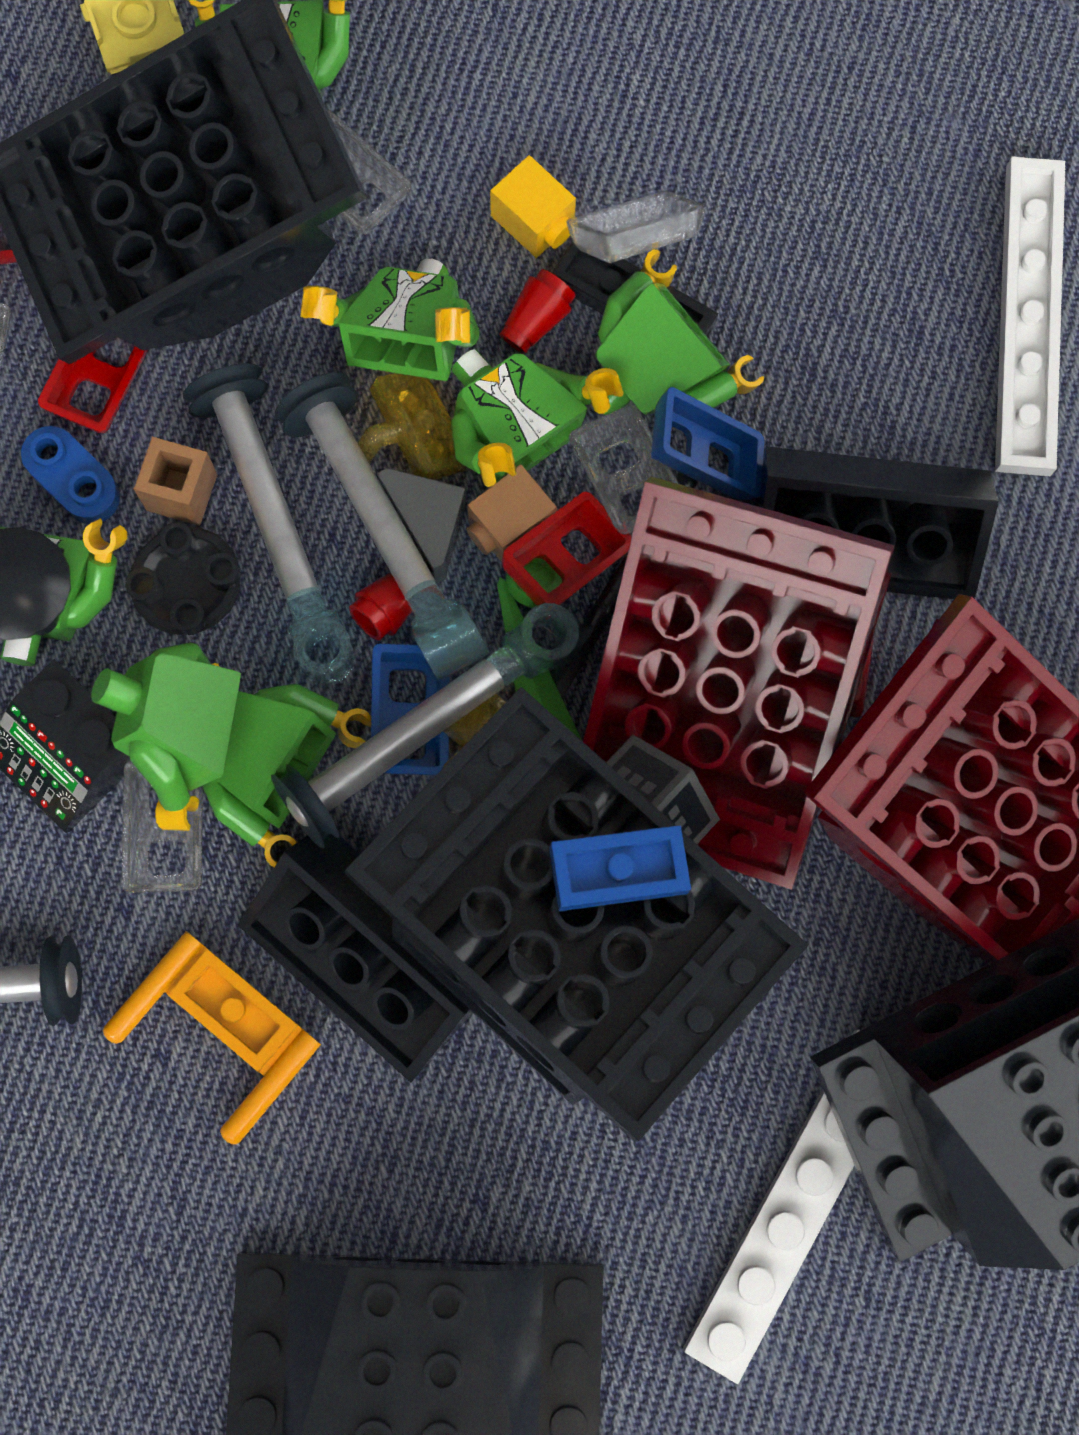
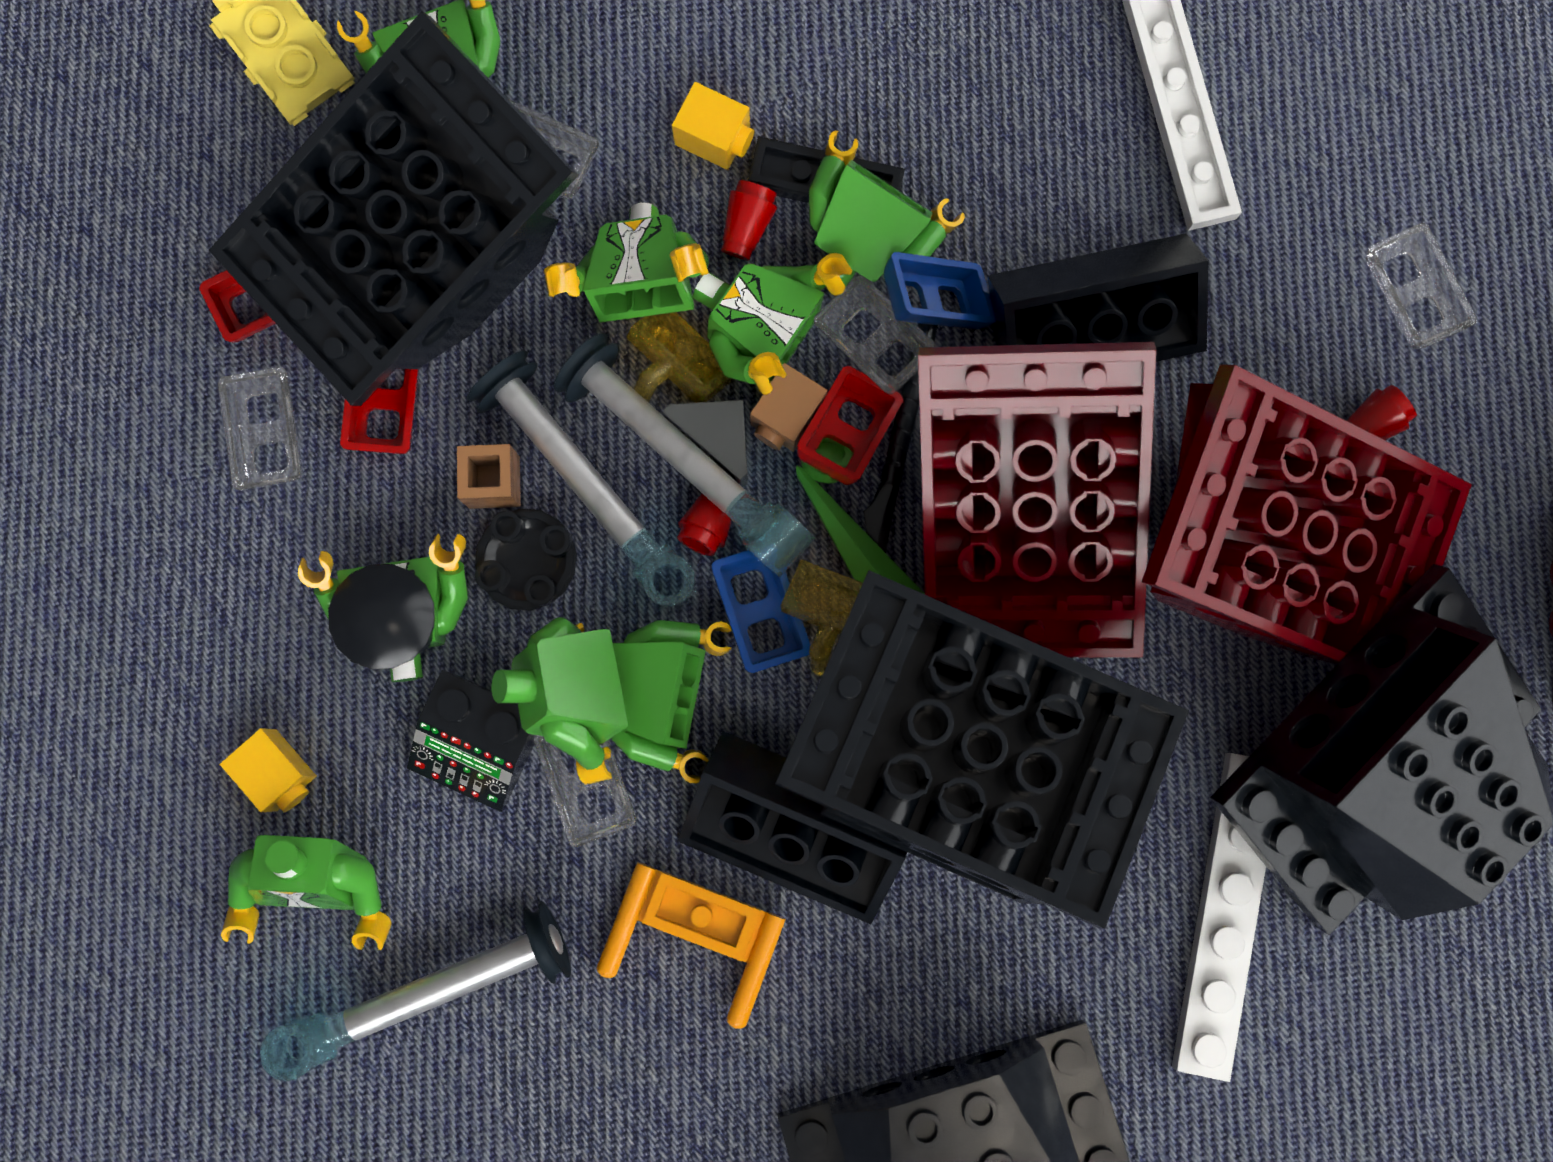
camera: 15 degrees left, 5 degrees up
blue plate [21,426,120,524] -> none
piece [271,603,579,848] -> none
blue plate [549,825,691,911] -> none
clear piece [566,191,706,263] -> none
slope [606,735,720,844] -> none

